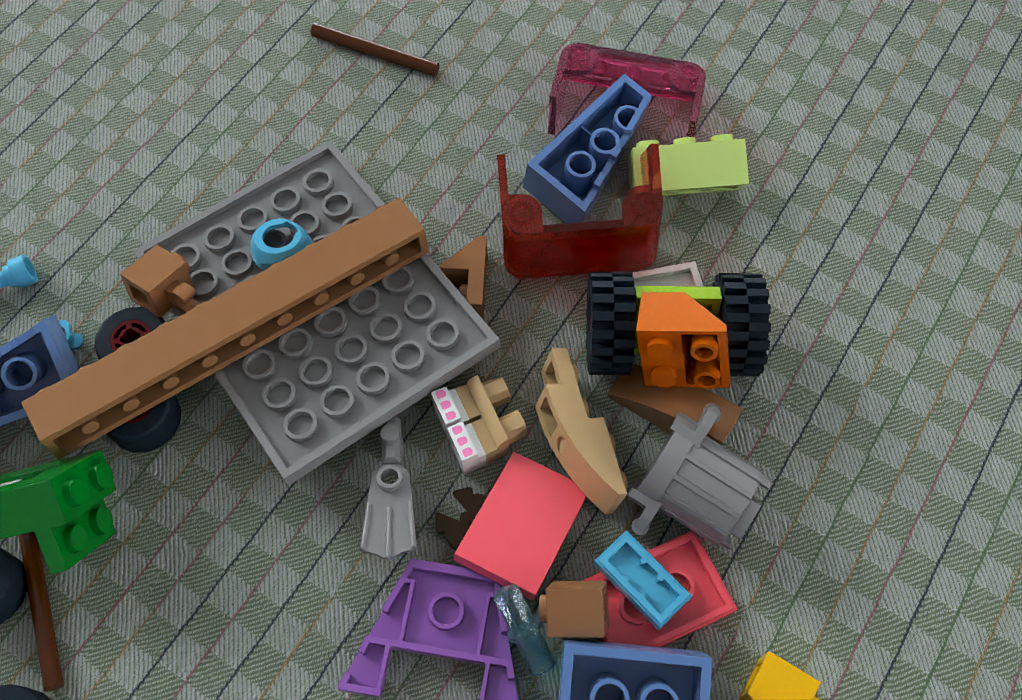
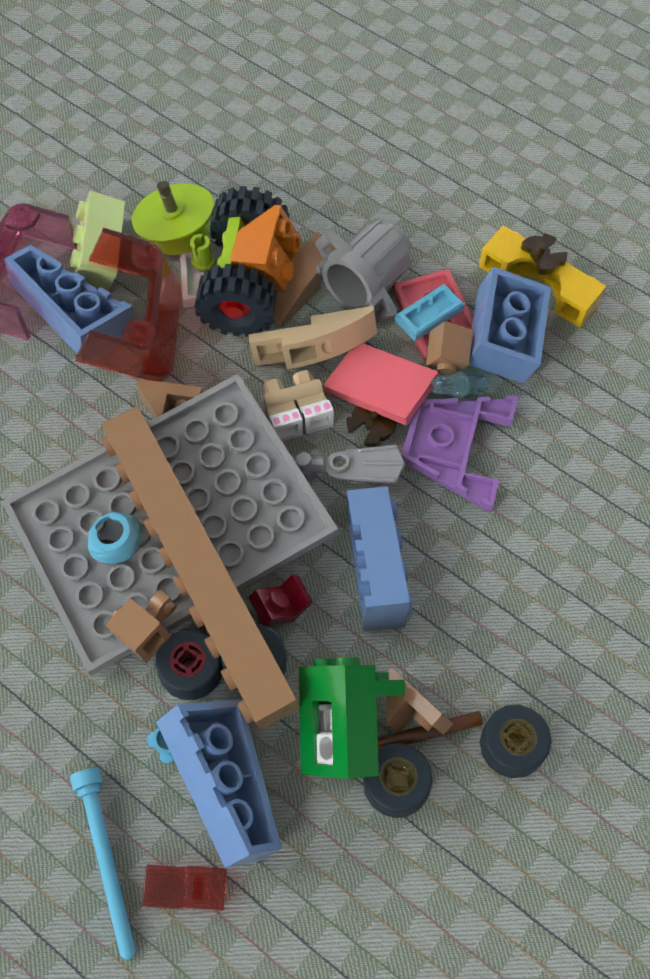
camera: 85 degrees left, 0 degrees up
none -> lime piece [132,181,214,255]
none -> lime pin [190,234,215,272]
none -> dark red bracket [248,575,313,627]
none -> medium blue wedge [346,486,413,631]
none -> medium nougat slope [386,667,453,735]

